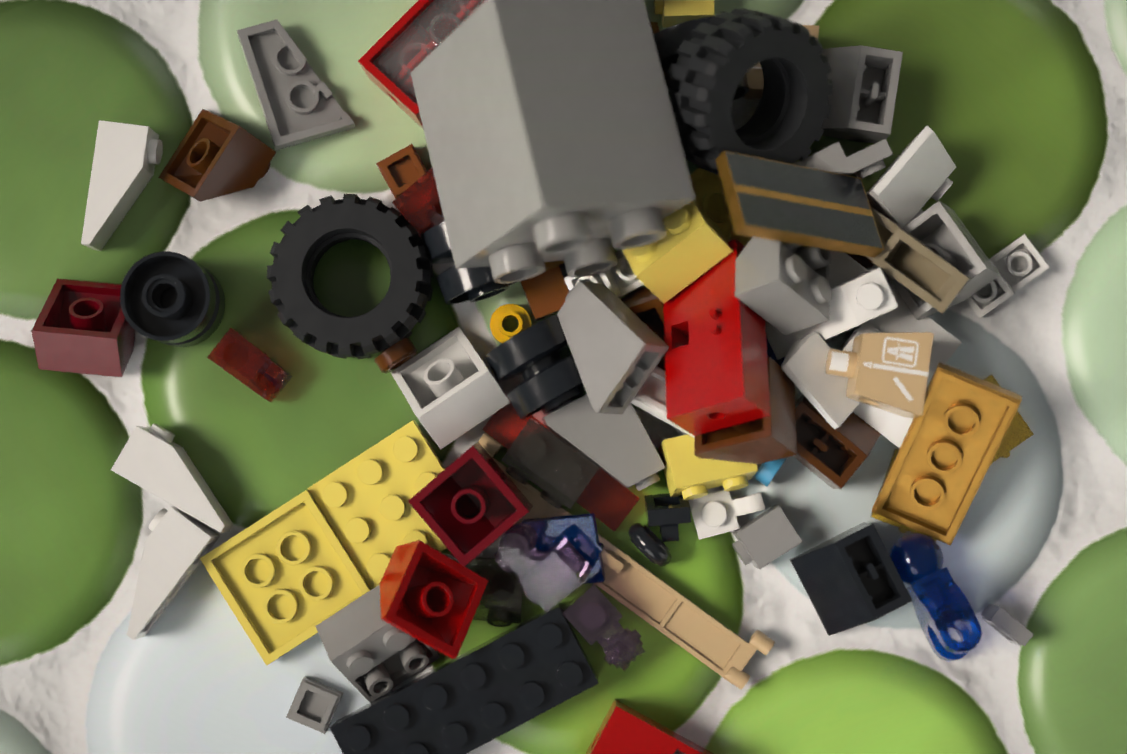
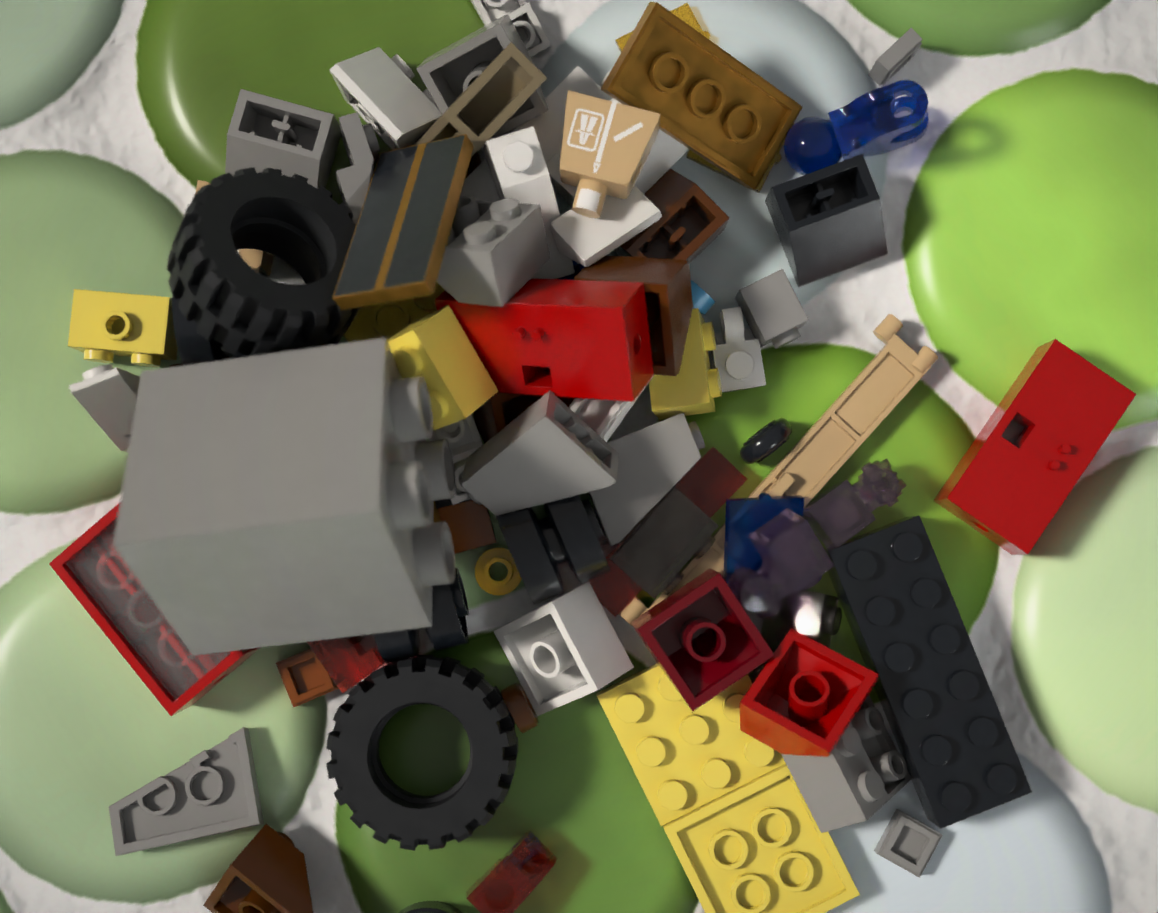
camera: 85 degrees left, 0 degrees up
black tile [644,493,691,542] -> none

